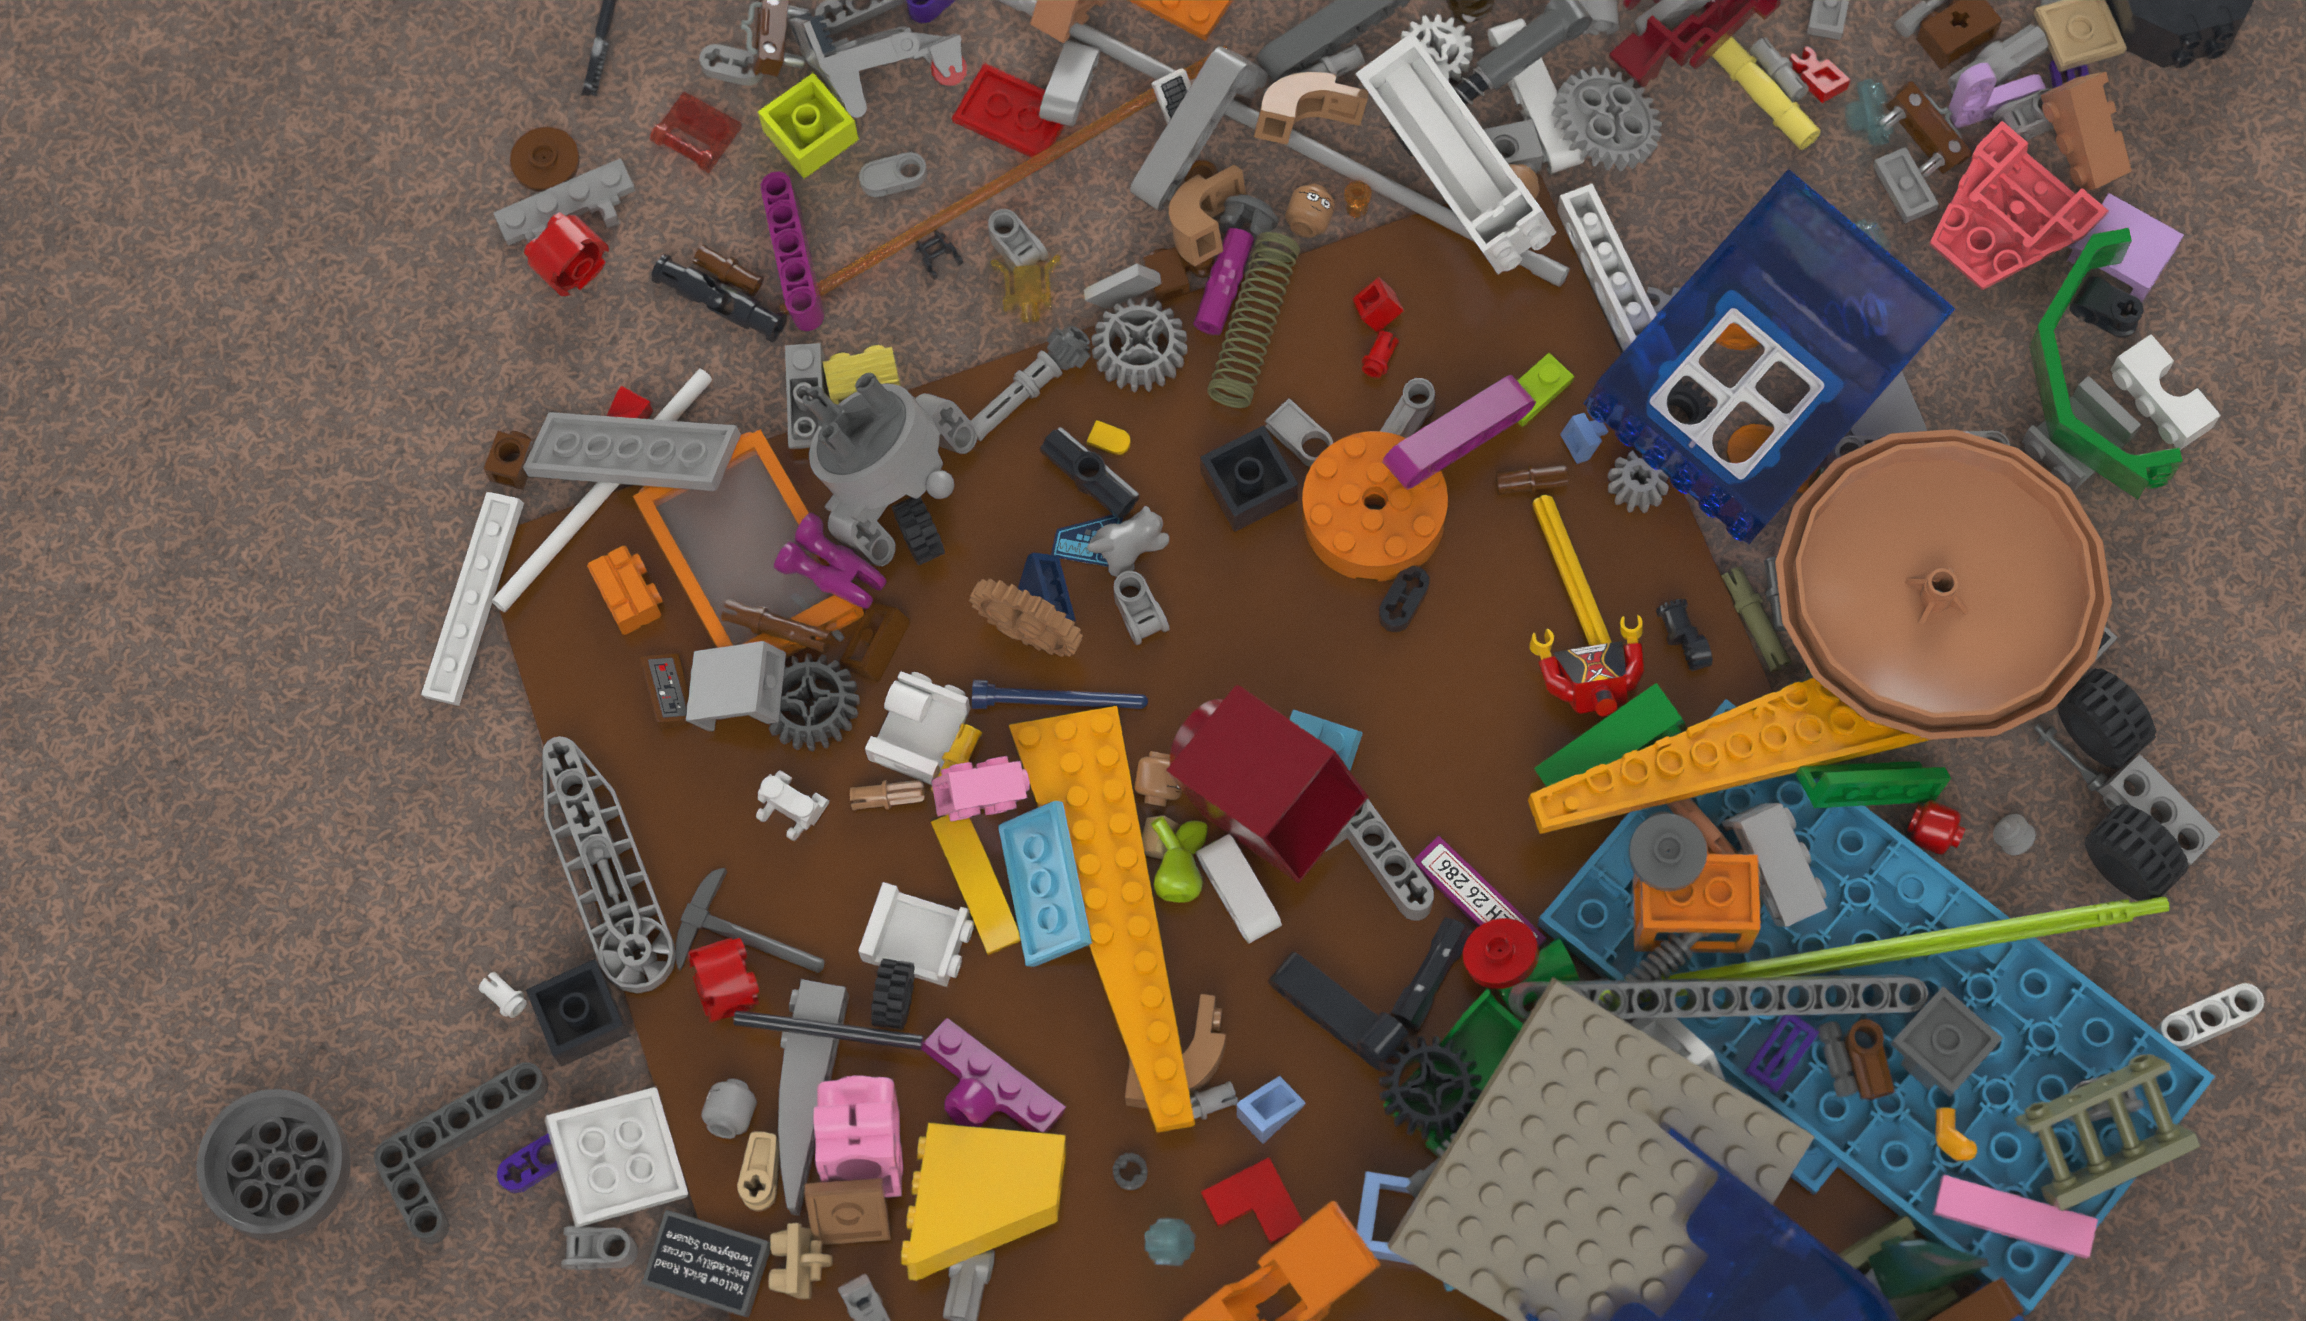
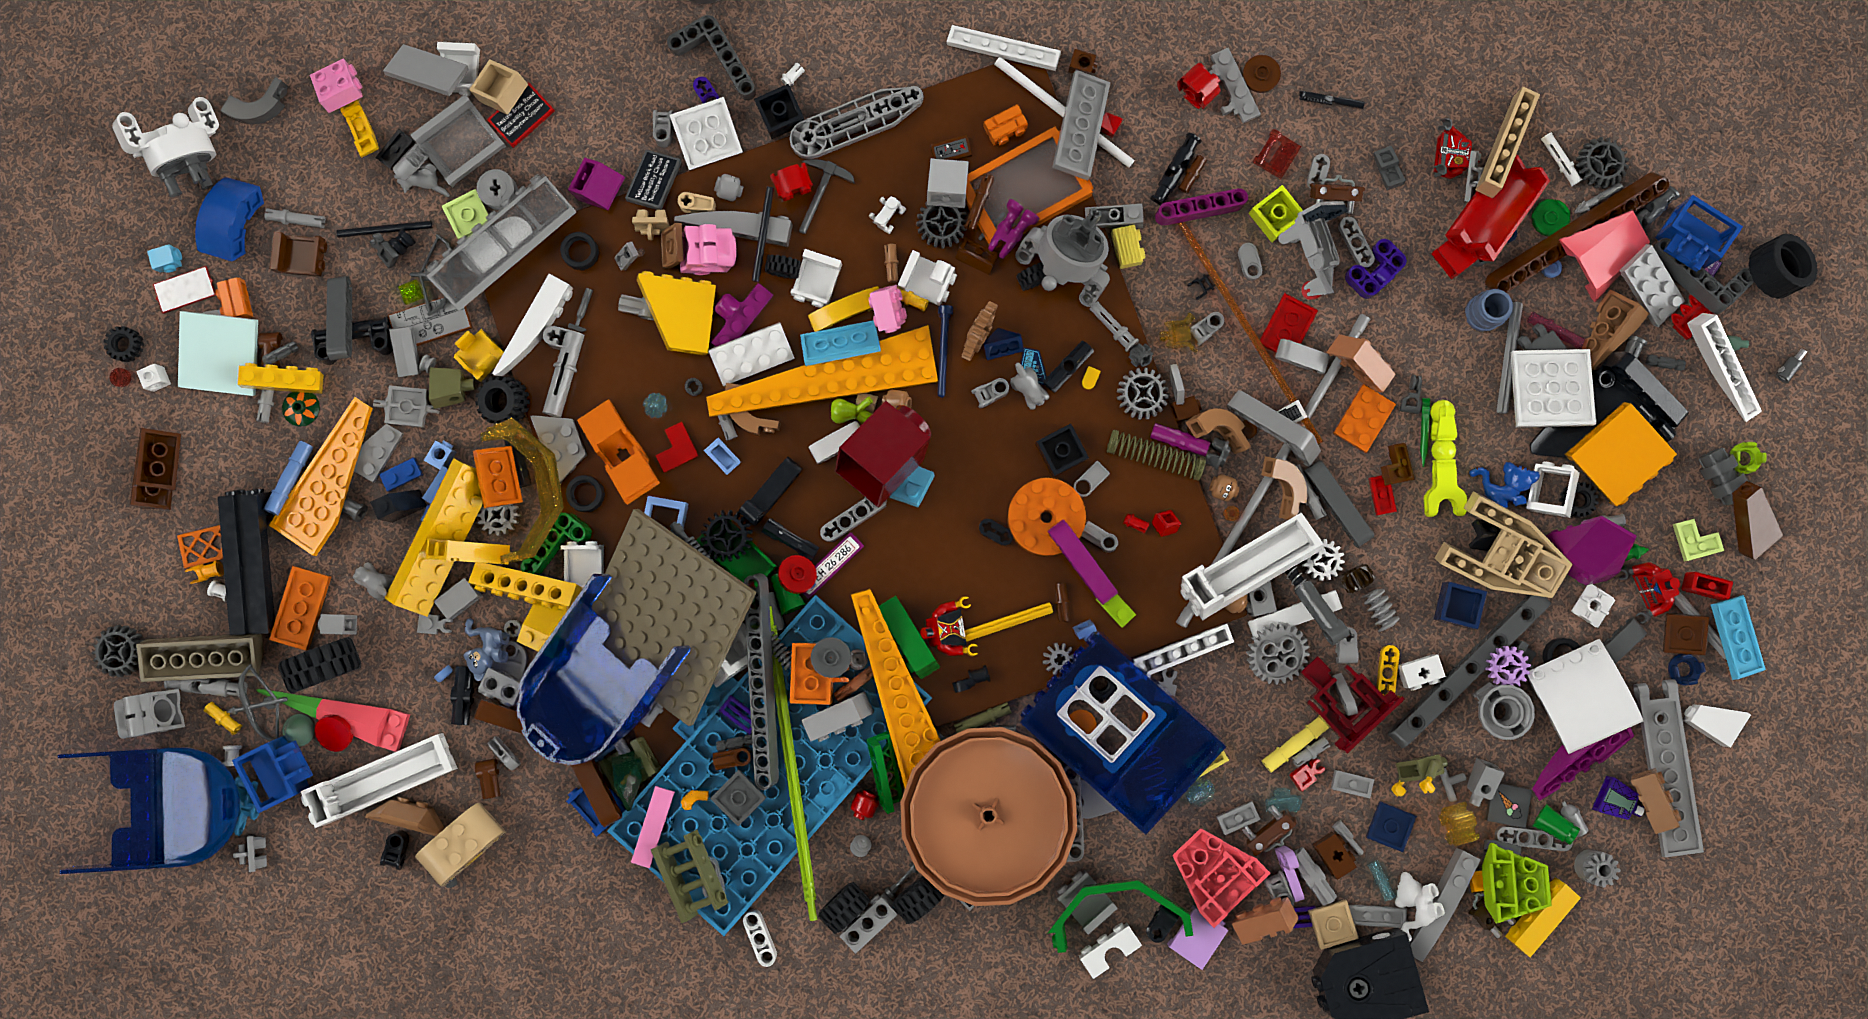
camera: 90 degrees right, 15 degrees up
none -> white plate [709,322,795,386]

